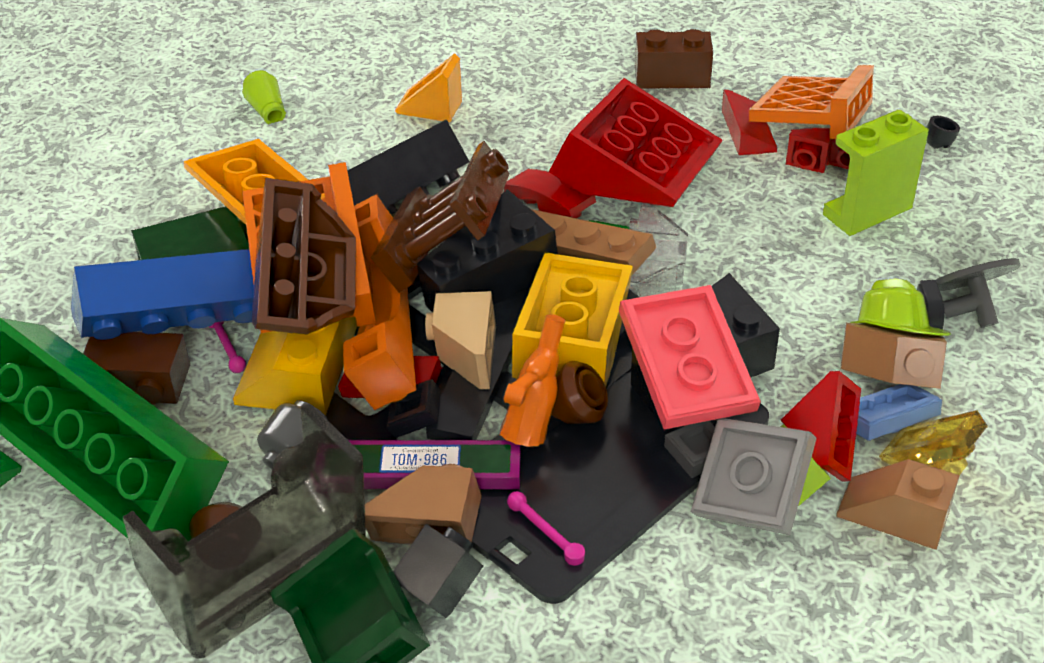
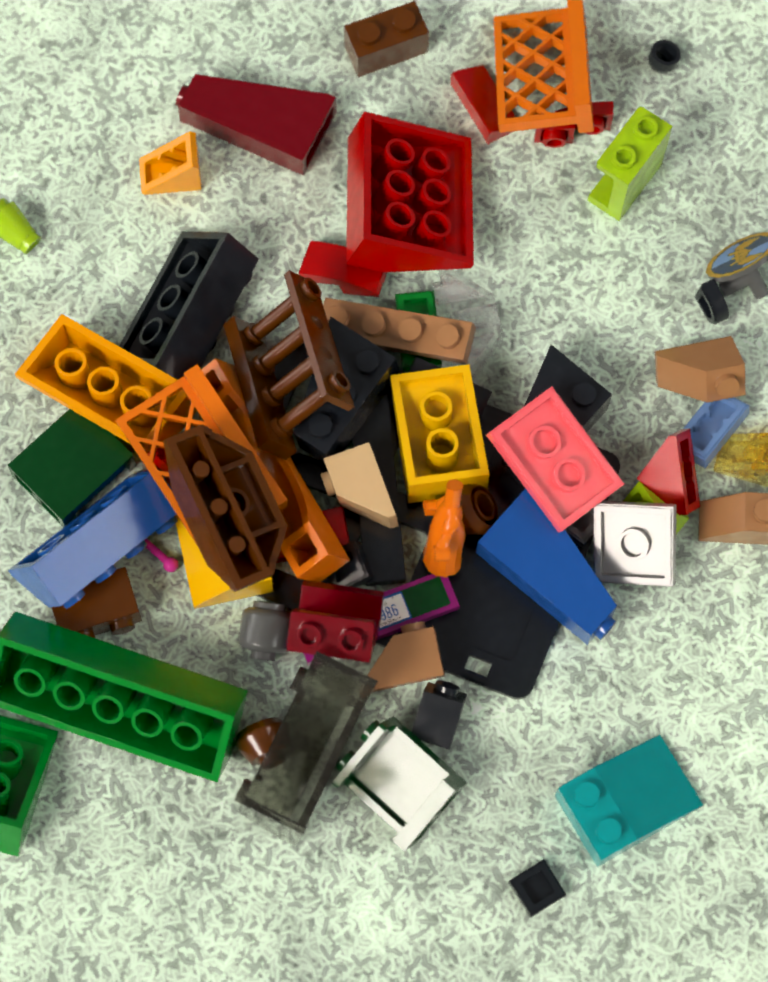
camera: 25 degrees left, 30 degrees up
dark pink hinge [507,491,585,566] -> none
lime piece [850,278,951,336] -> none
none -> dark red slope [175,74,337,176]
none -> dark red panel [286,580,384,663]
none -> blue slope [476,488,617,645]

